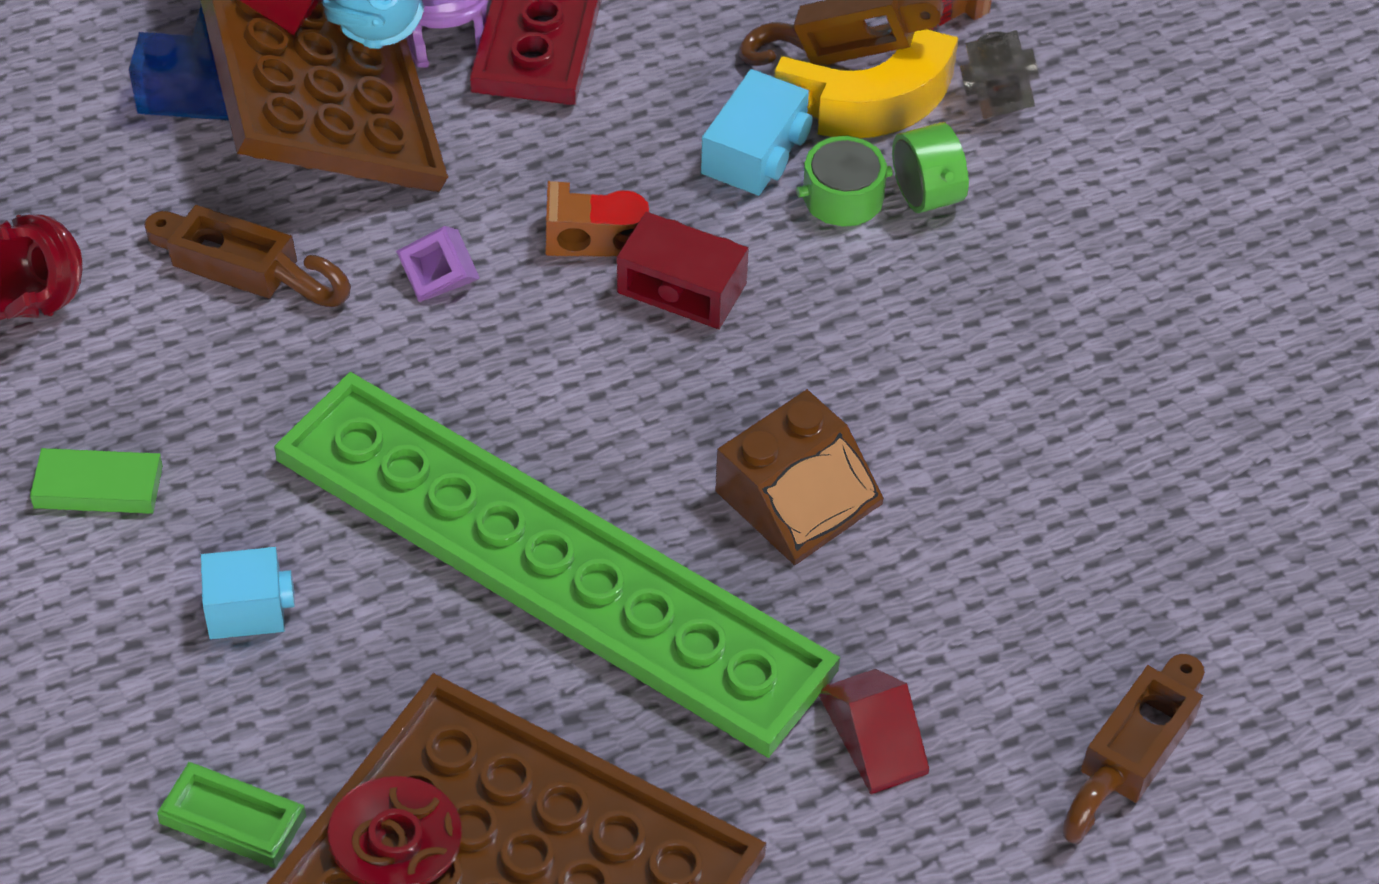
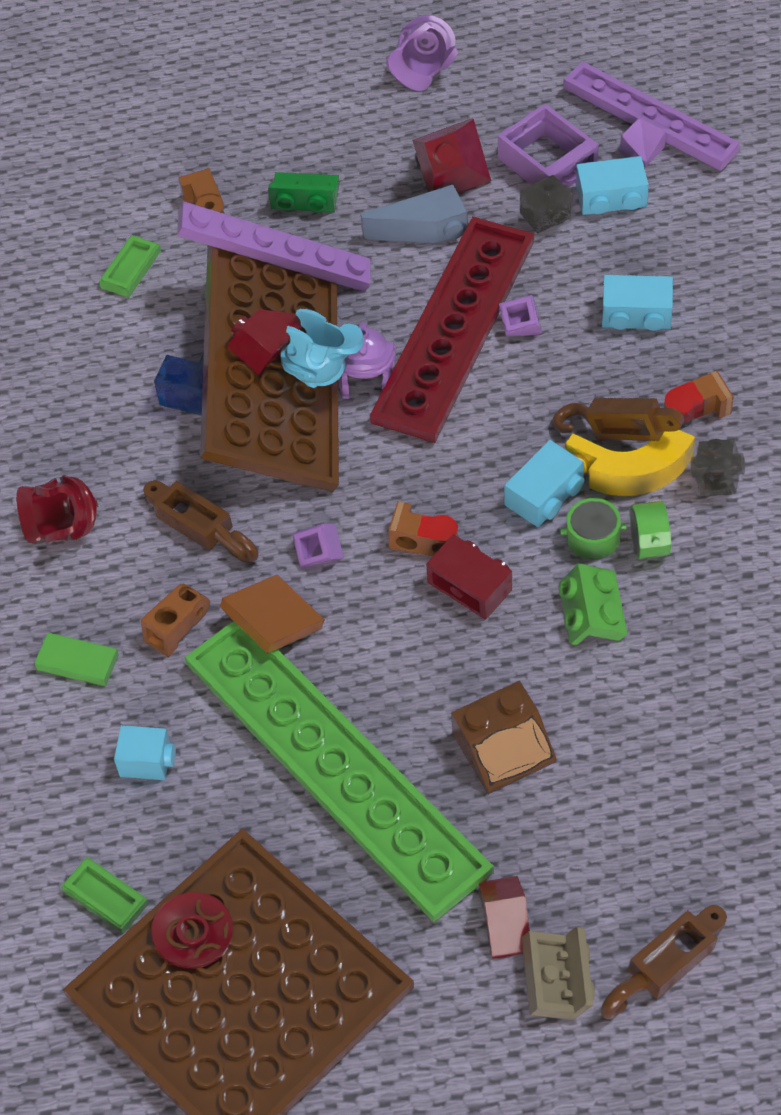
camera: 20 degrees right, 5 degrees up
none -> dark orange leg [141,583,210,658]
none -> dark orange tile [220,574,325,654]
none -> dark tan bracket [522,927,595,1020]
none -> bright green bracket [559,563,628,645]

